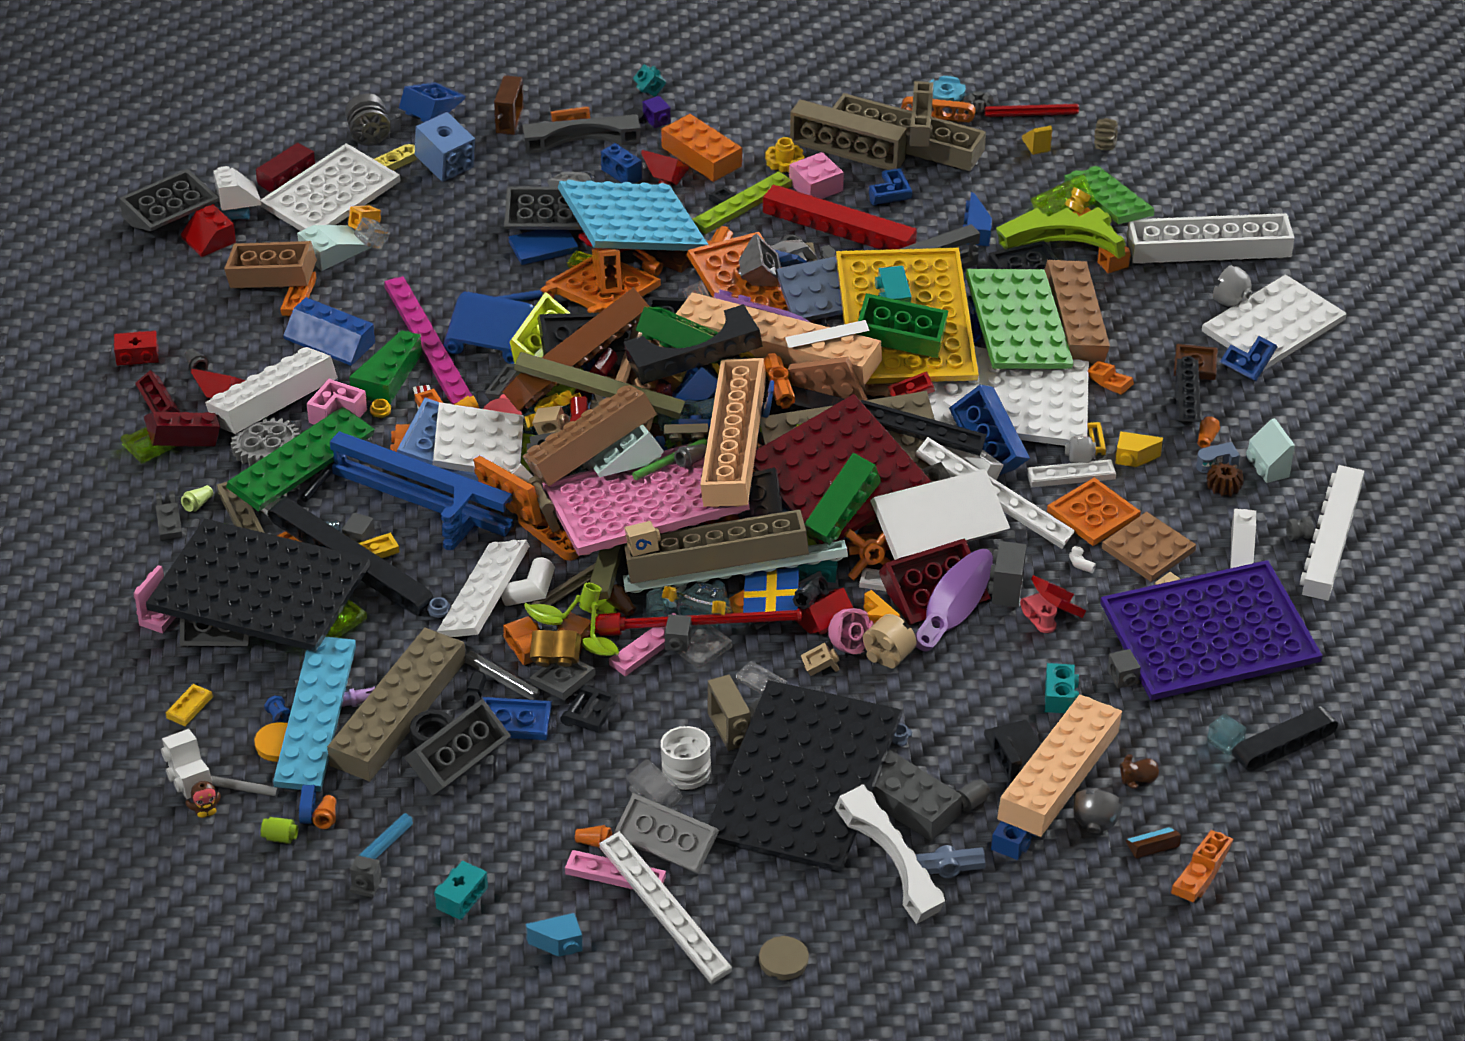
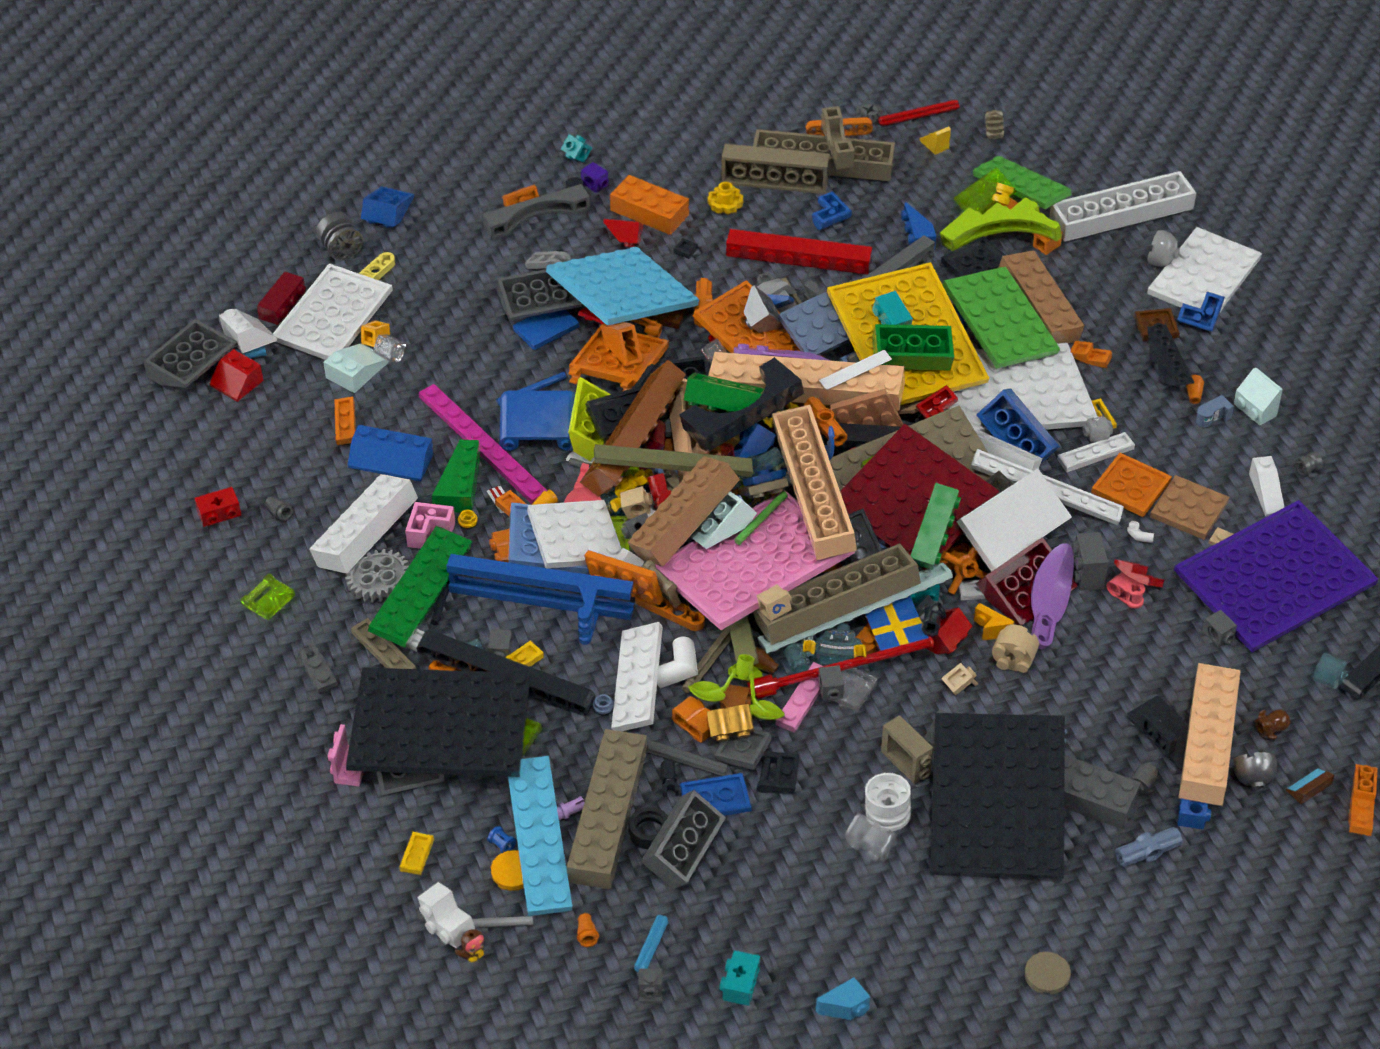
camera: 15 degrees left, 5 degrees up
dark red slope [135,370,180,412] -> none
dark red slope [144,411,220,446] -> none
yellowish green cone [181,485,214,512] -> none
red slope [191,369,245,399] -> none
medium nougat brick [224,241,317,288] -> none
lime brick [261,817,298,844] -> none
blue beam [299,785,316,824] -> none
medium blue brick [414,112,475,182] -> none
dark grey plate [484,363,522,400] -> none
reddish brown window [494,75,524,135] -> none
bright pink plate [565,850,666,889] -> none
clear neon green tile [567,250,592,268] -> none
orange cone [575,825,612,848] -> none
white tile [599,831,732,985] -> none
blue brick [601,143,642,184] -> none
light grey tile [613,793,719,874] -> none
dark grey cone [674,444,706,468] -> none
lime plate [692,171,792,234] -> none
clear plate [737,661,787,694] -> none
bright pink brick [789,152,844,199] -> none
bright pink cylinder [828,608,874,654] -> none
white arch [835,785,945,924] -> none
black tile [861,399,987,456] -> none
medium azure plate [930,76,966,102] -> none
teal brick [1045,663,1079,713] -> none
yellow slope [1115,431,1163,467] -> none
reddish brown gear [1207,462,1244,497] -> none
white brick [1300,465,1364,601] -> none

